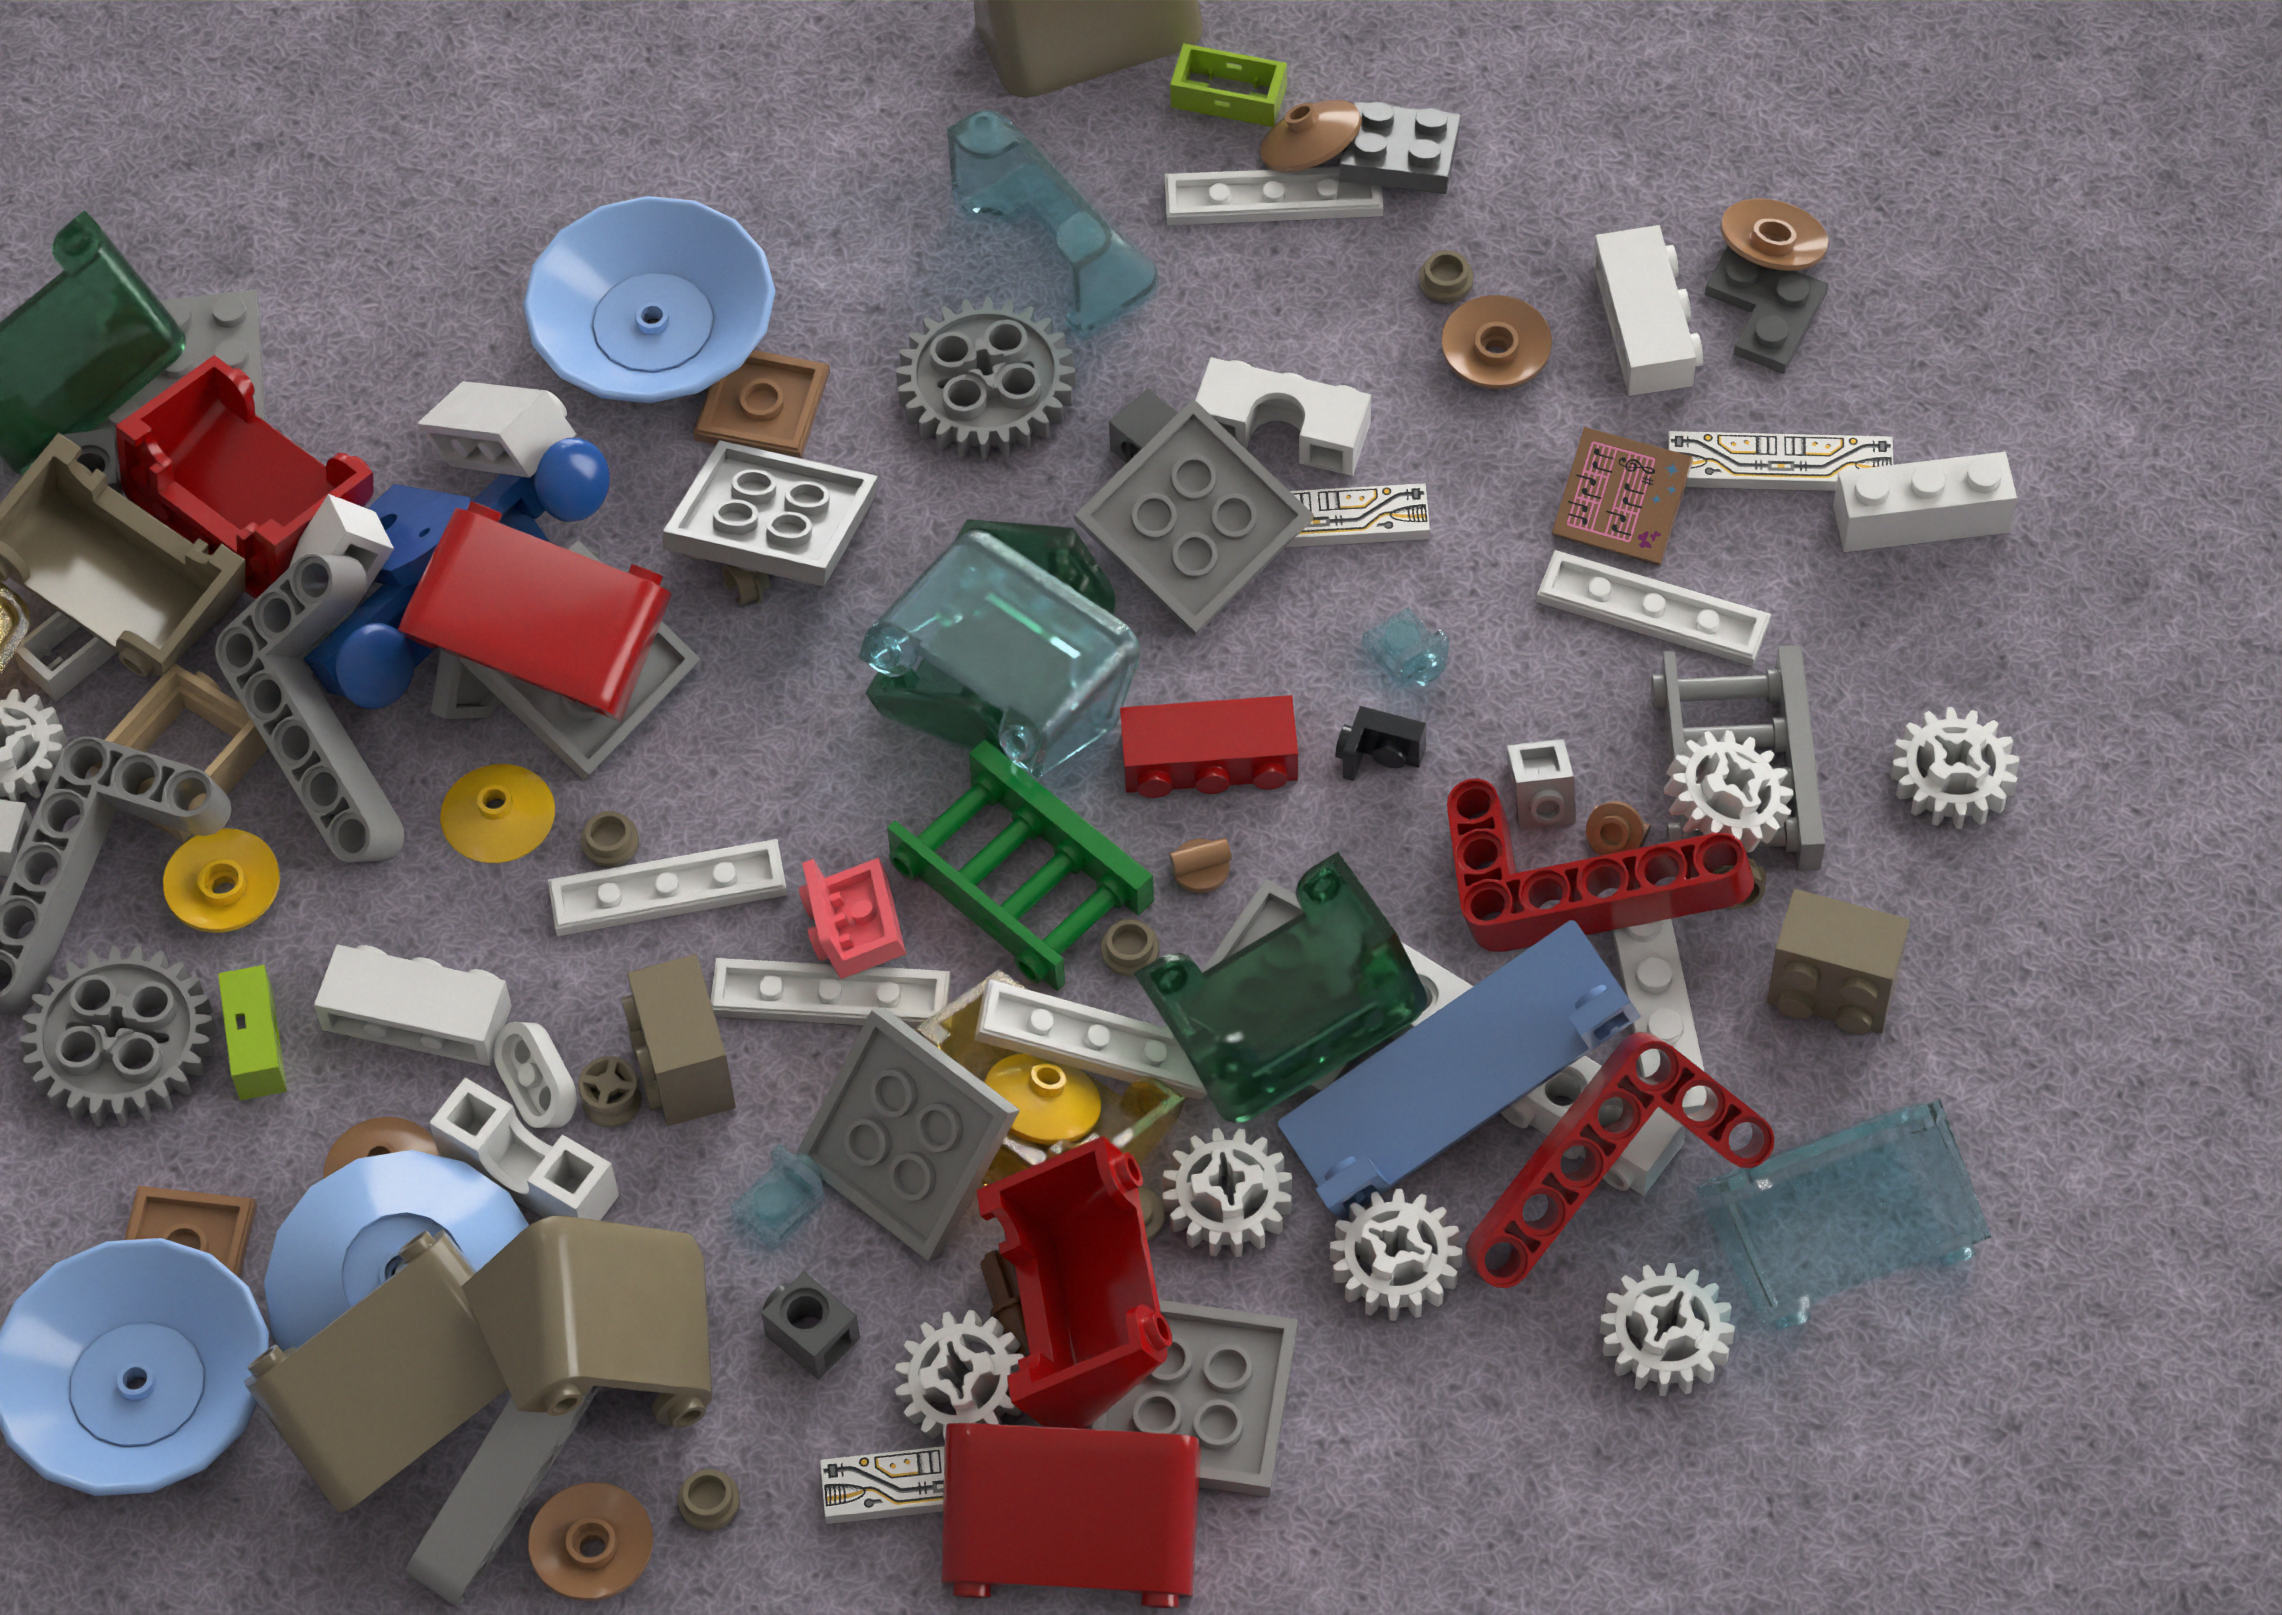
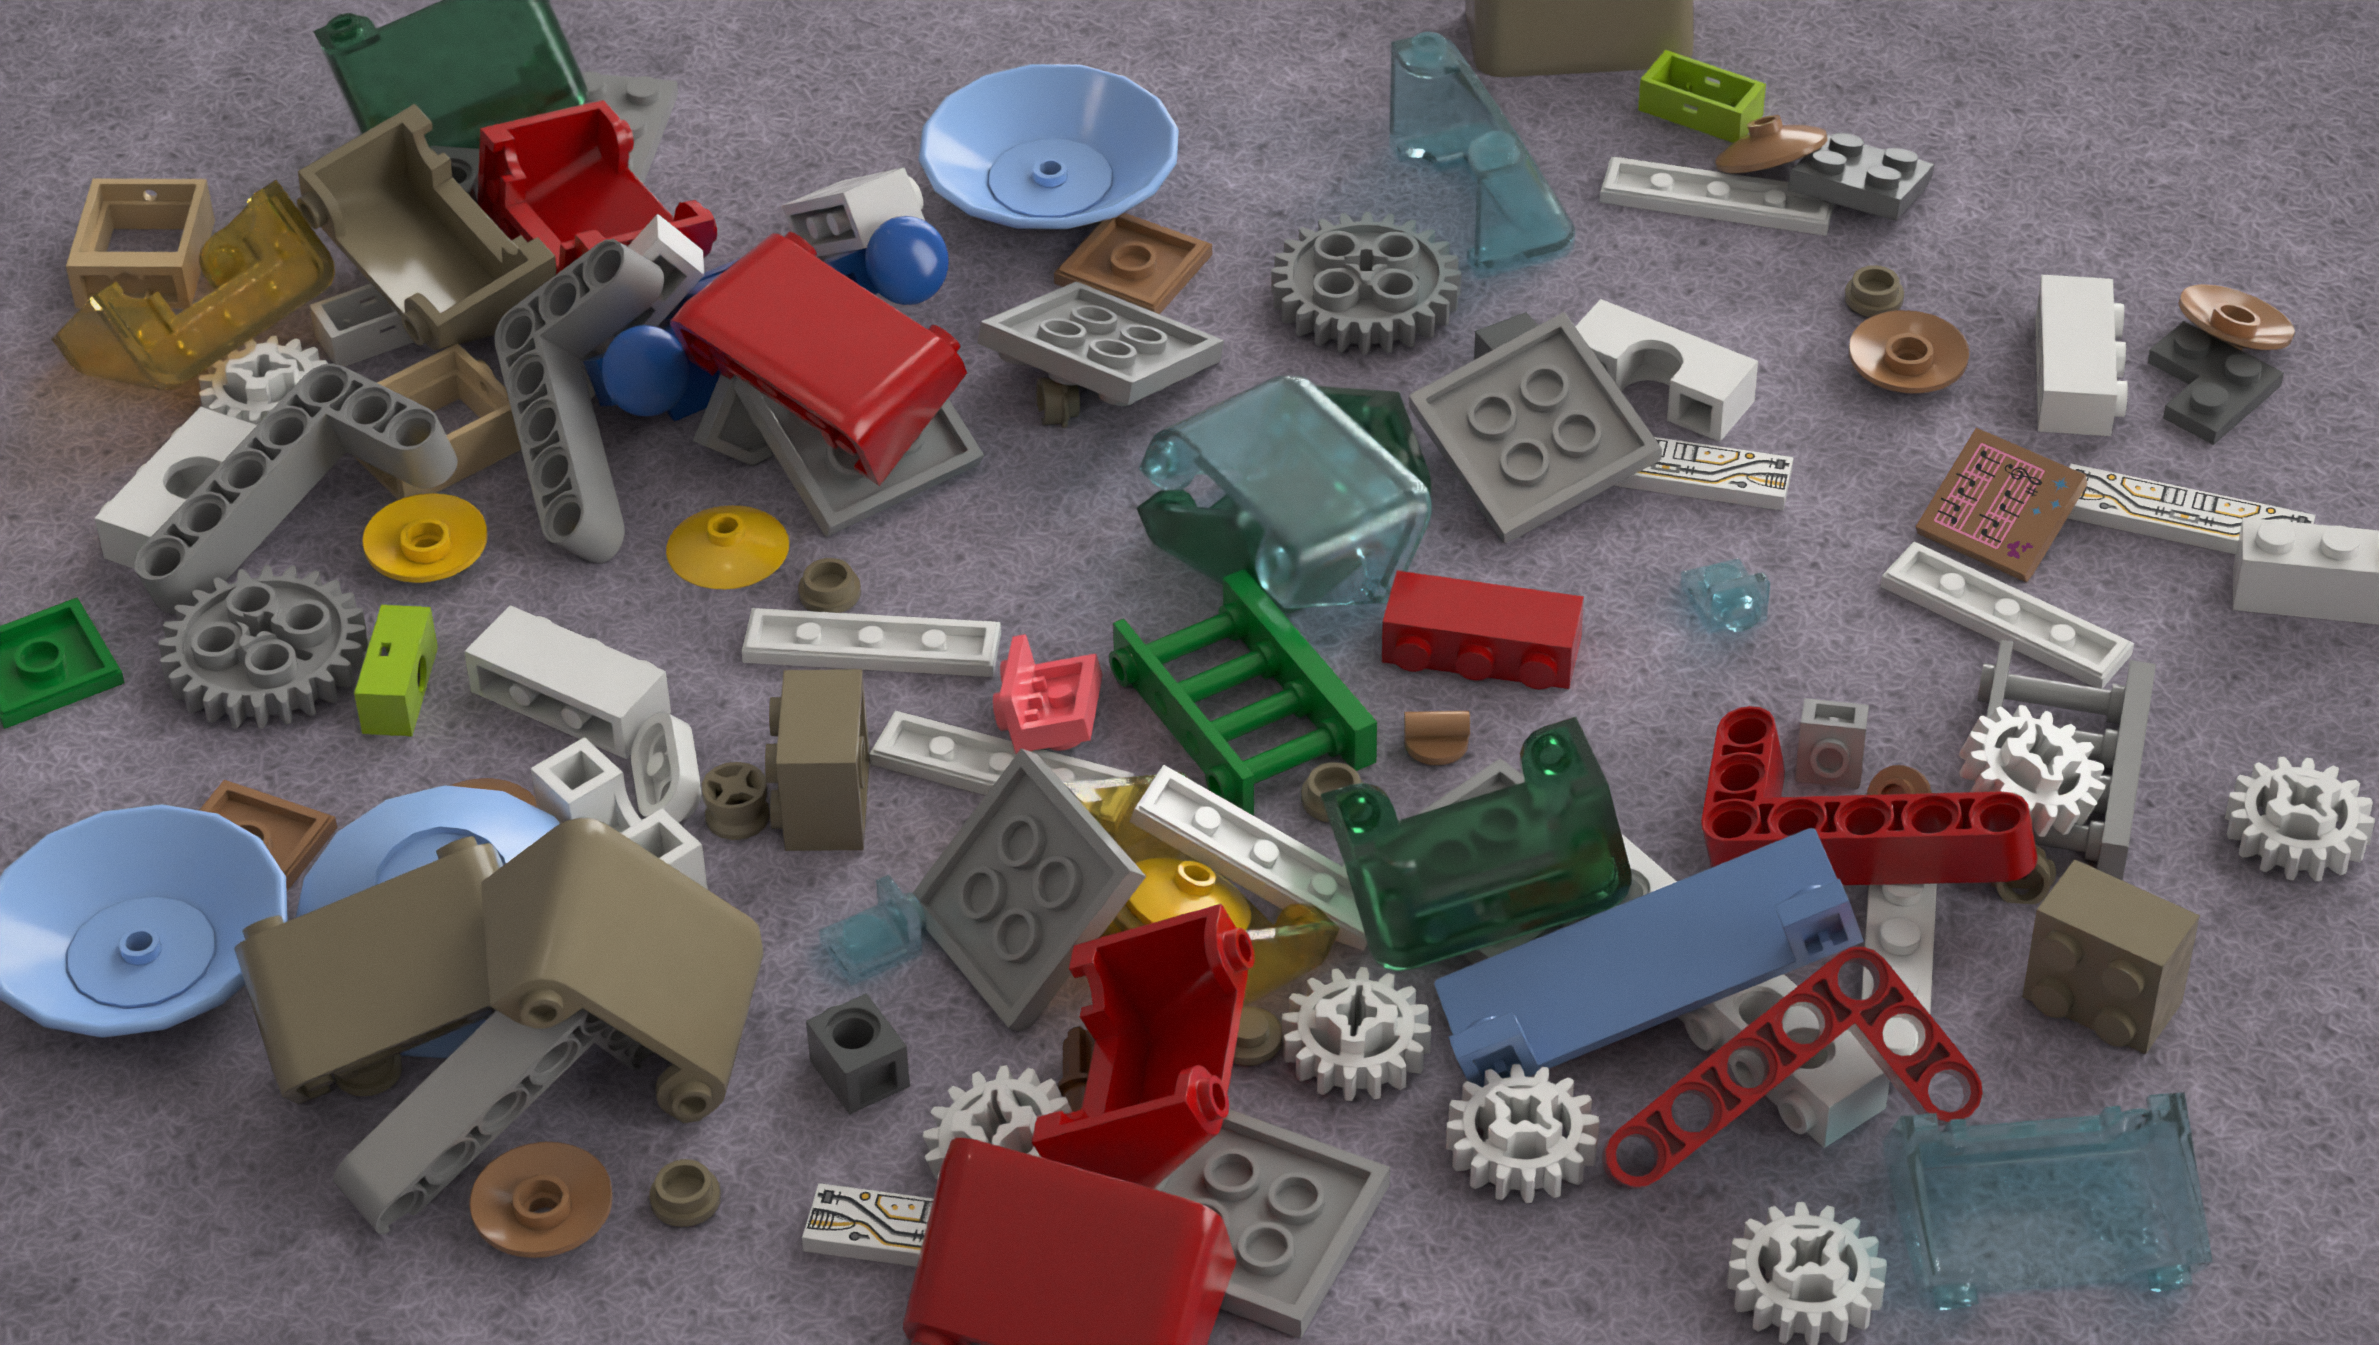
camera: 15 degrees right, 15 degrees down
black bracket [1335,706,1426,781] -> none

